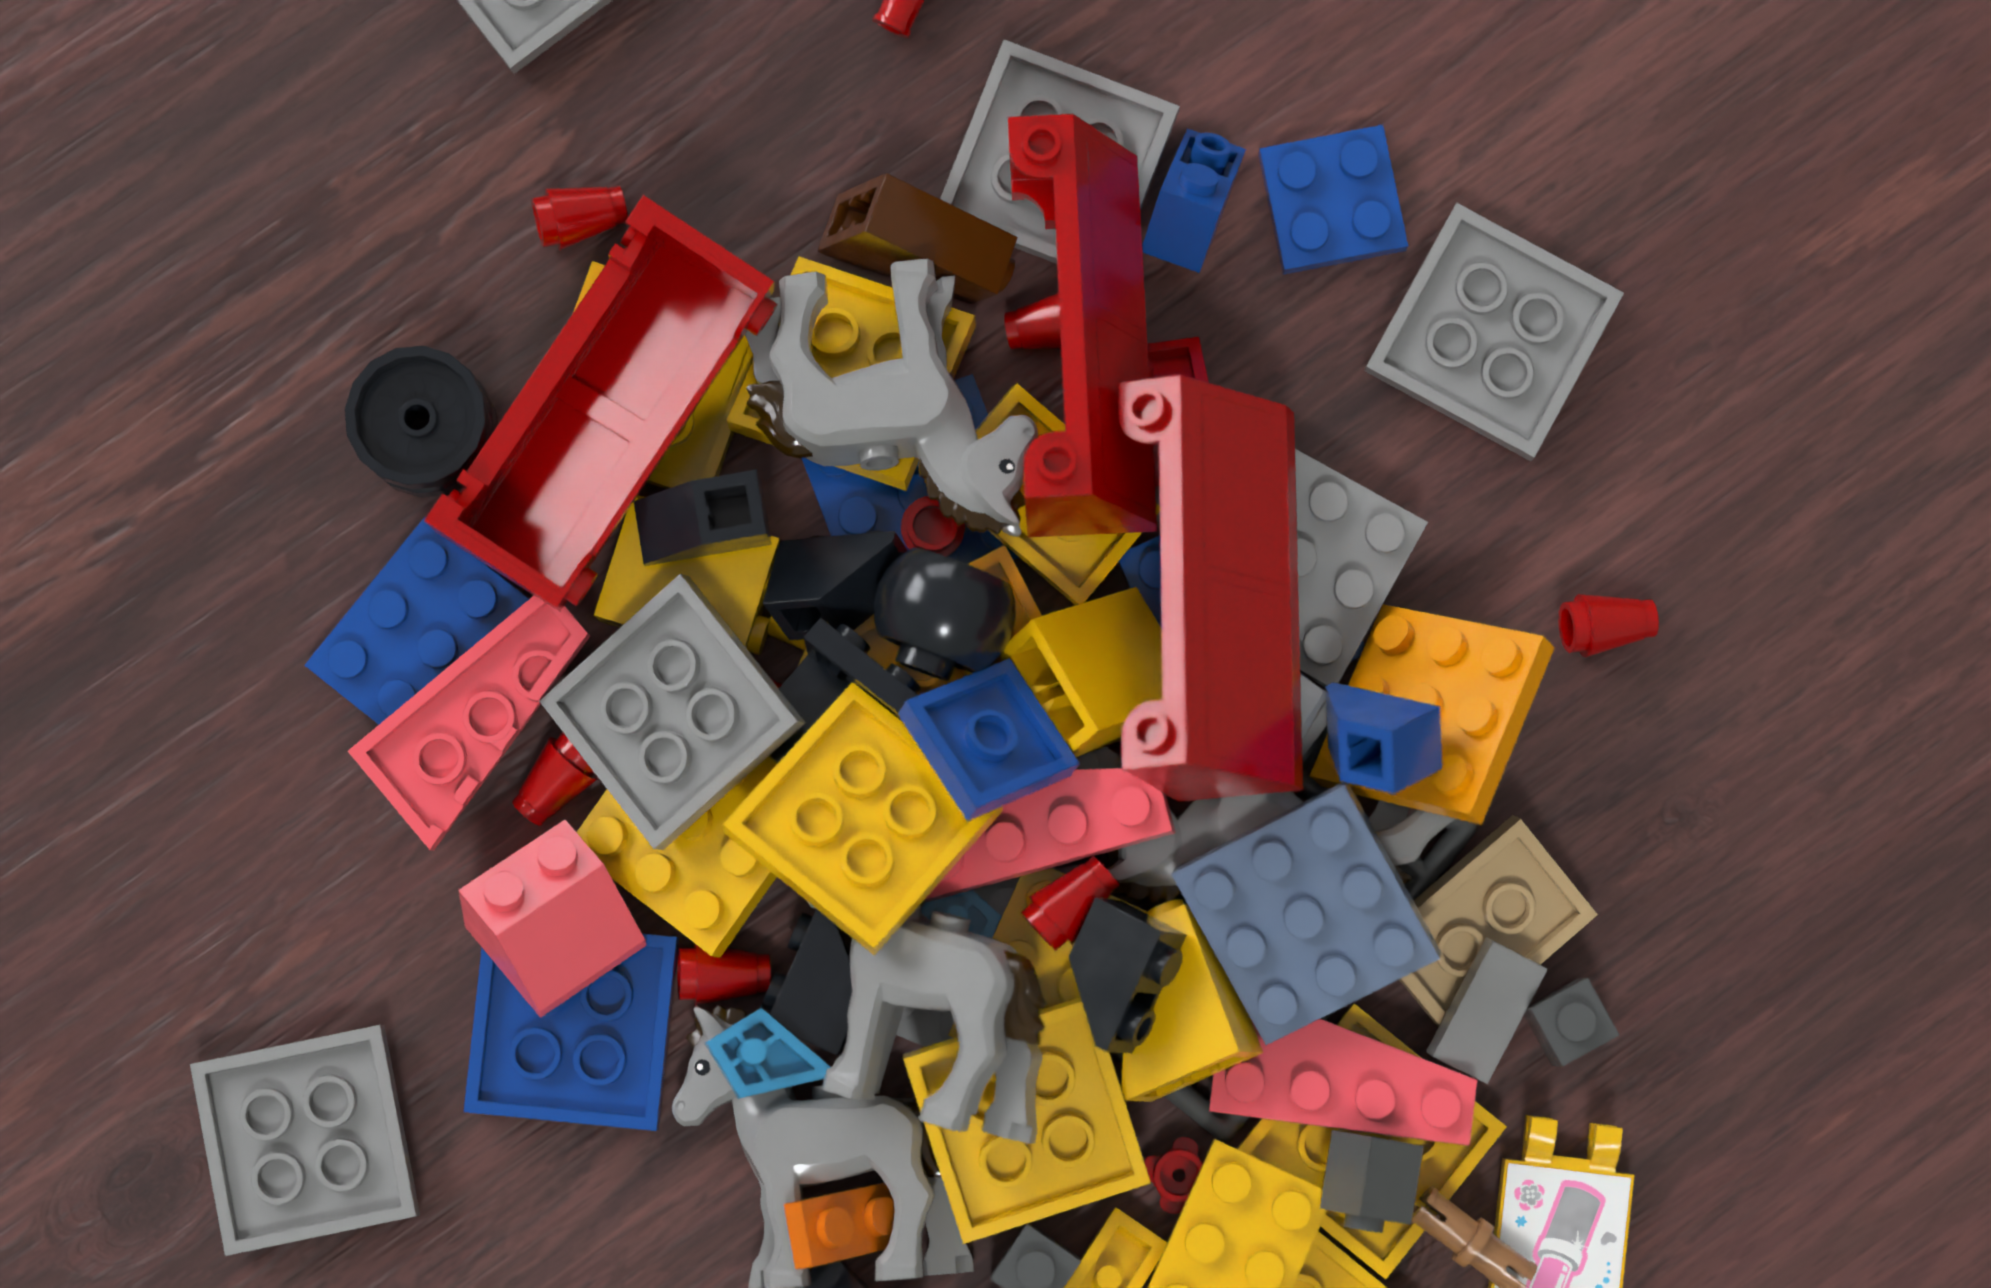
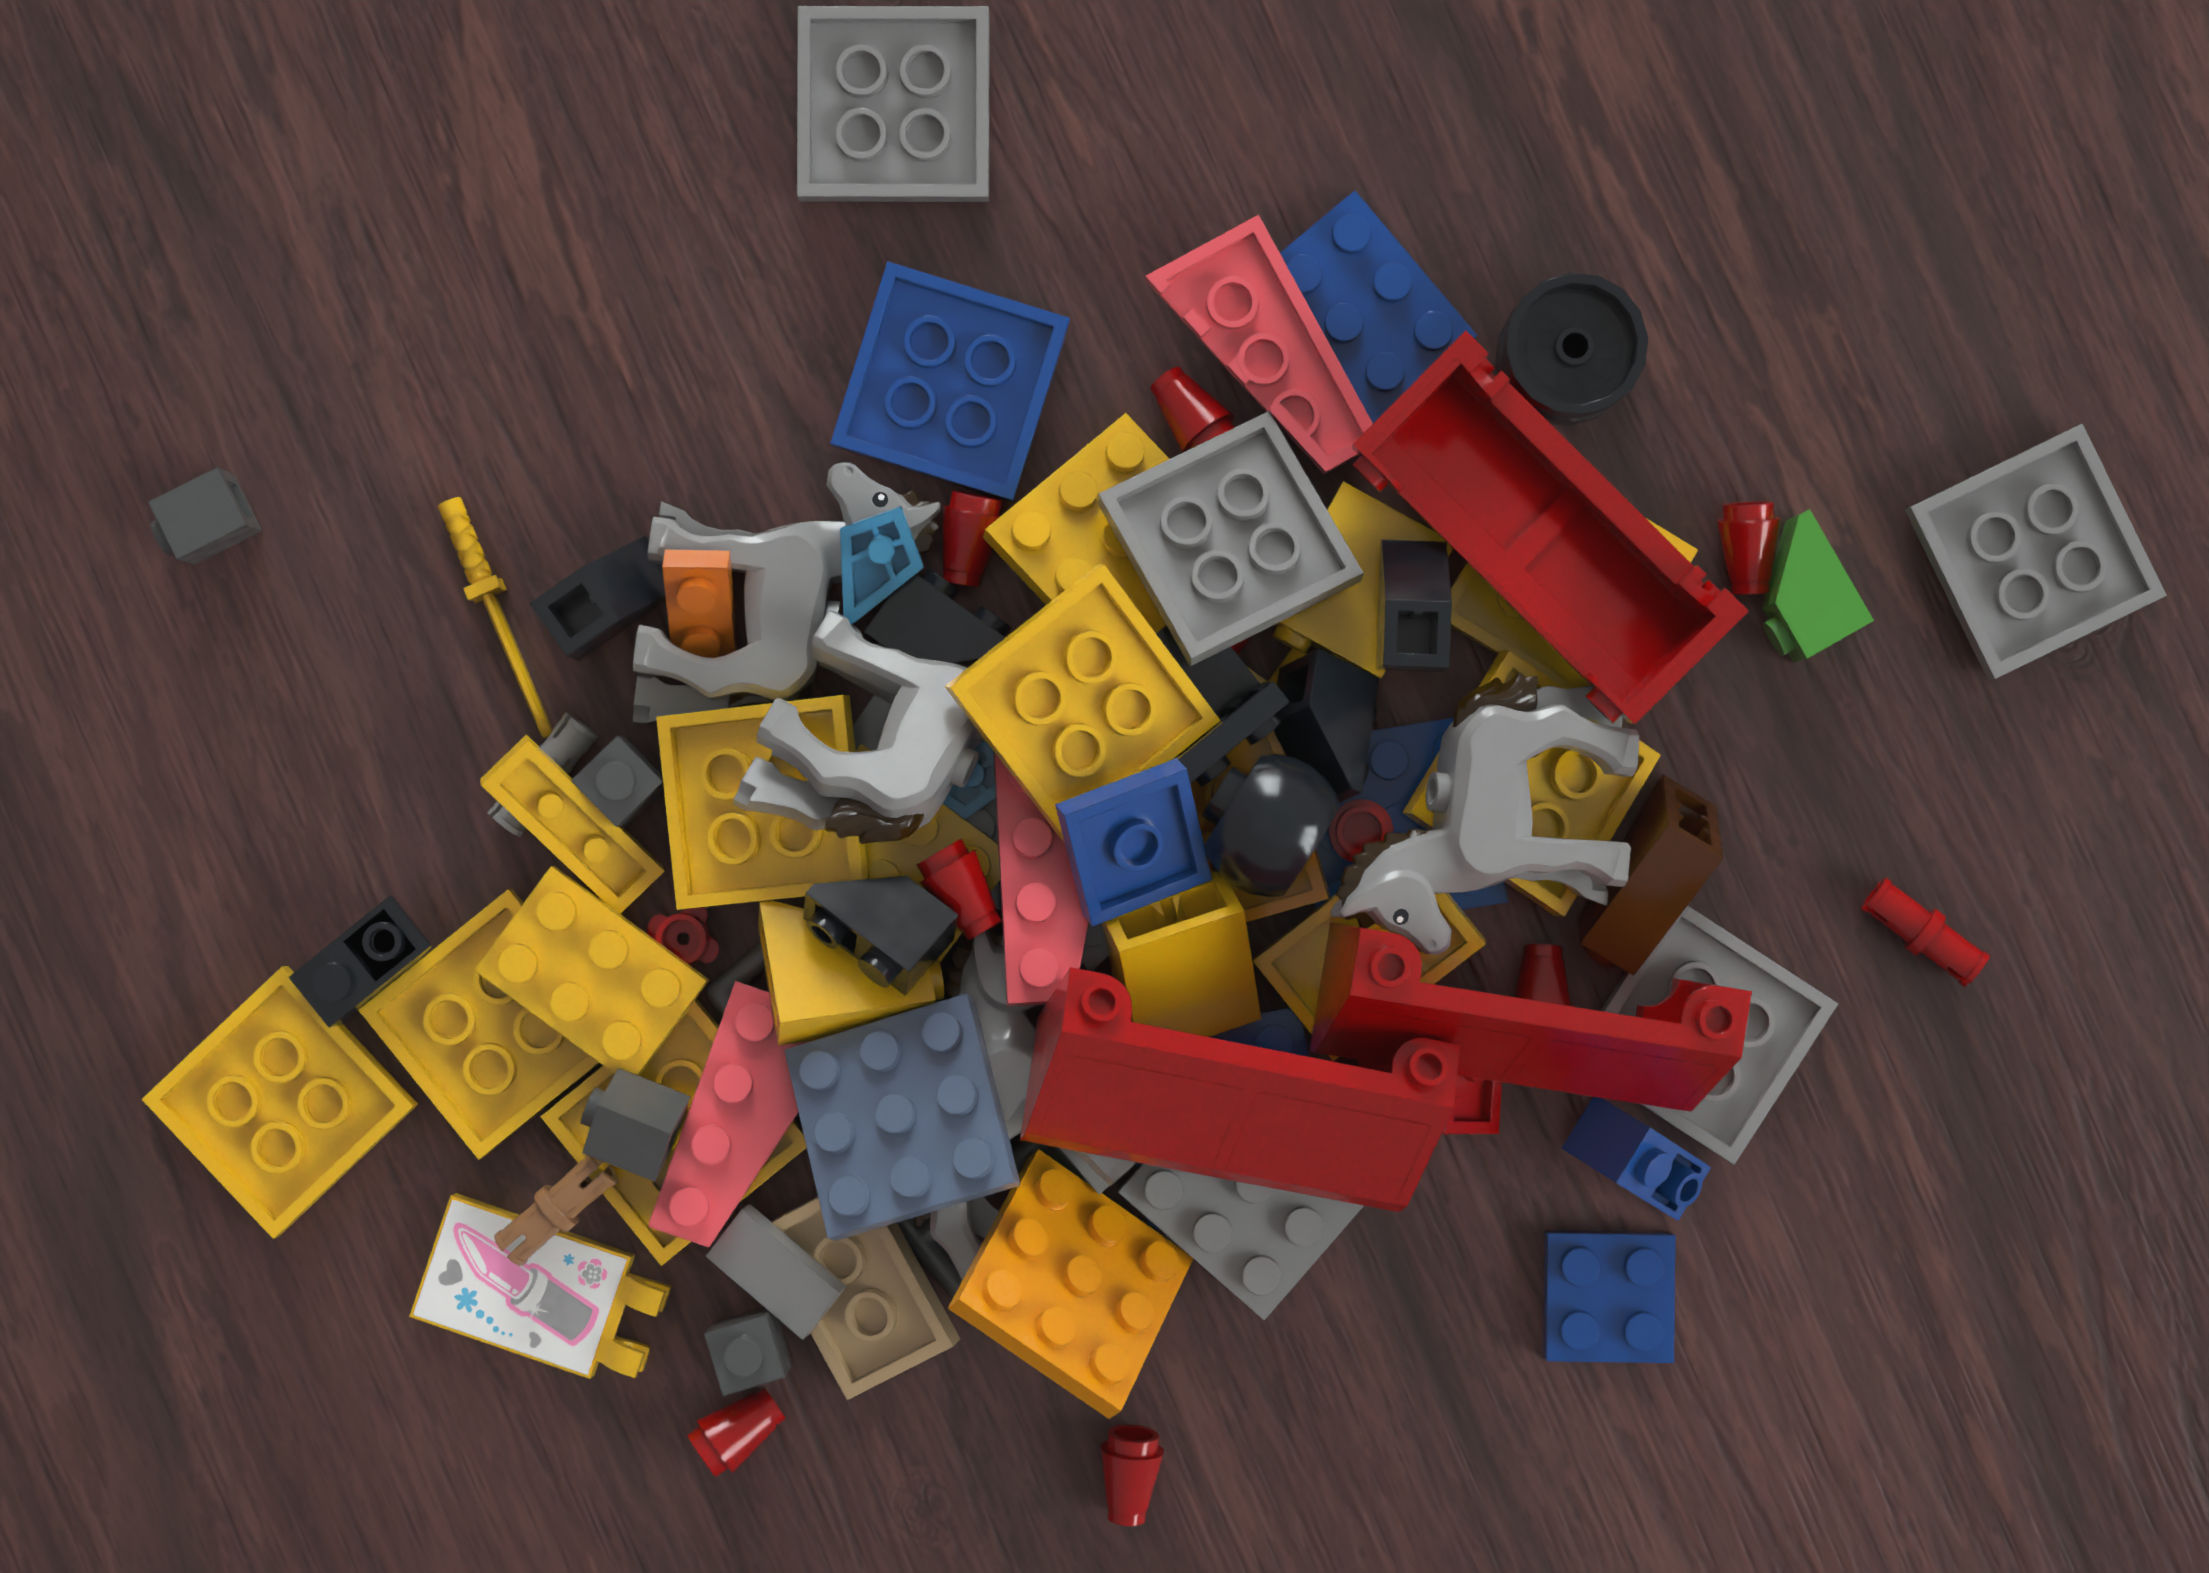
camera: 90 degrees right, 5 degrees up
coral slope [458,820,646,1018] -> none
blue slope [1325,682,1442,794] -> none
light grey plate [1364,203,1624,461] -> none
none -> red cone [687,1387,786,1477]
none -> bright green slope [1762,509,1874,662]

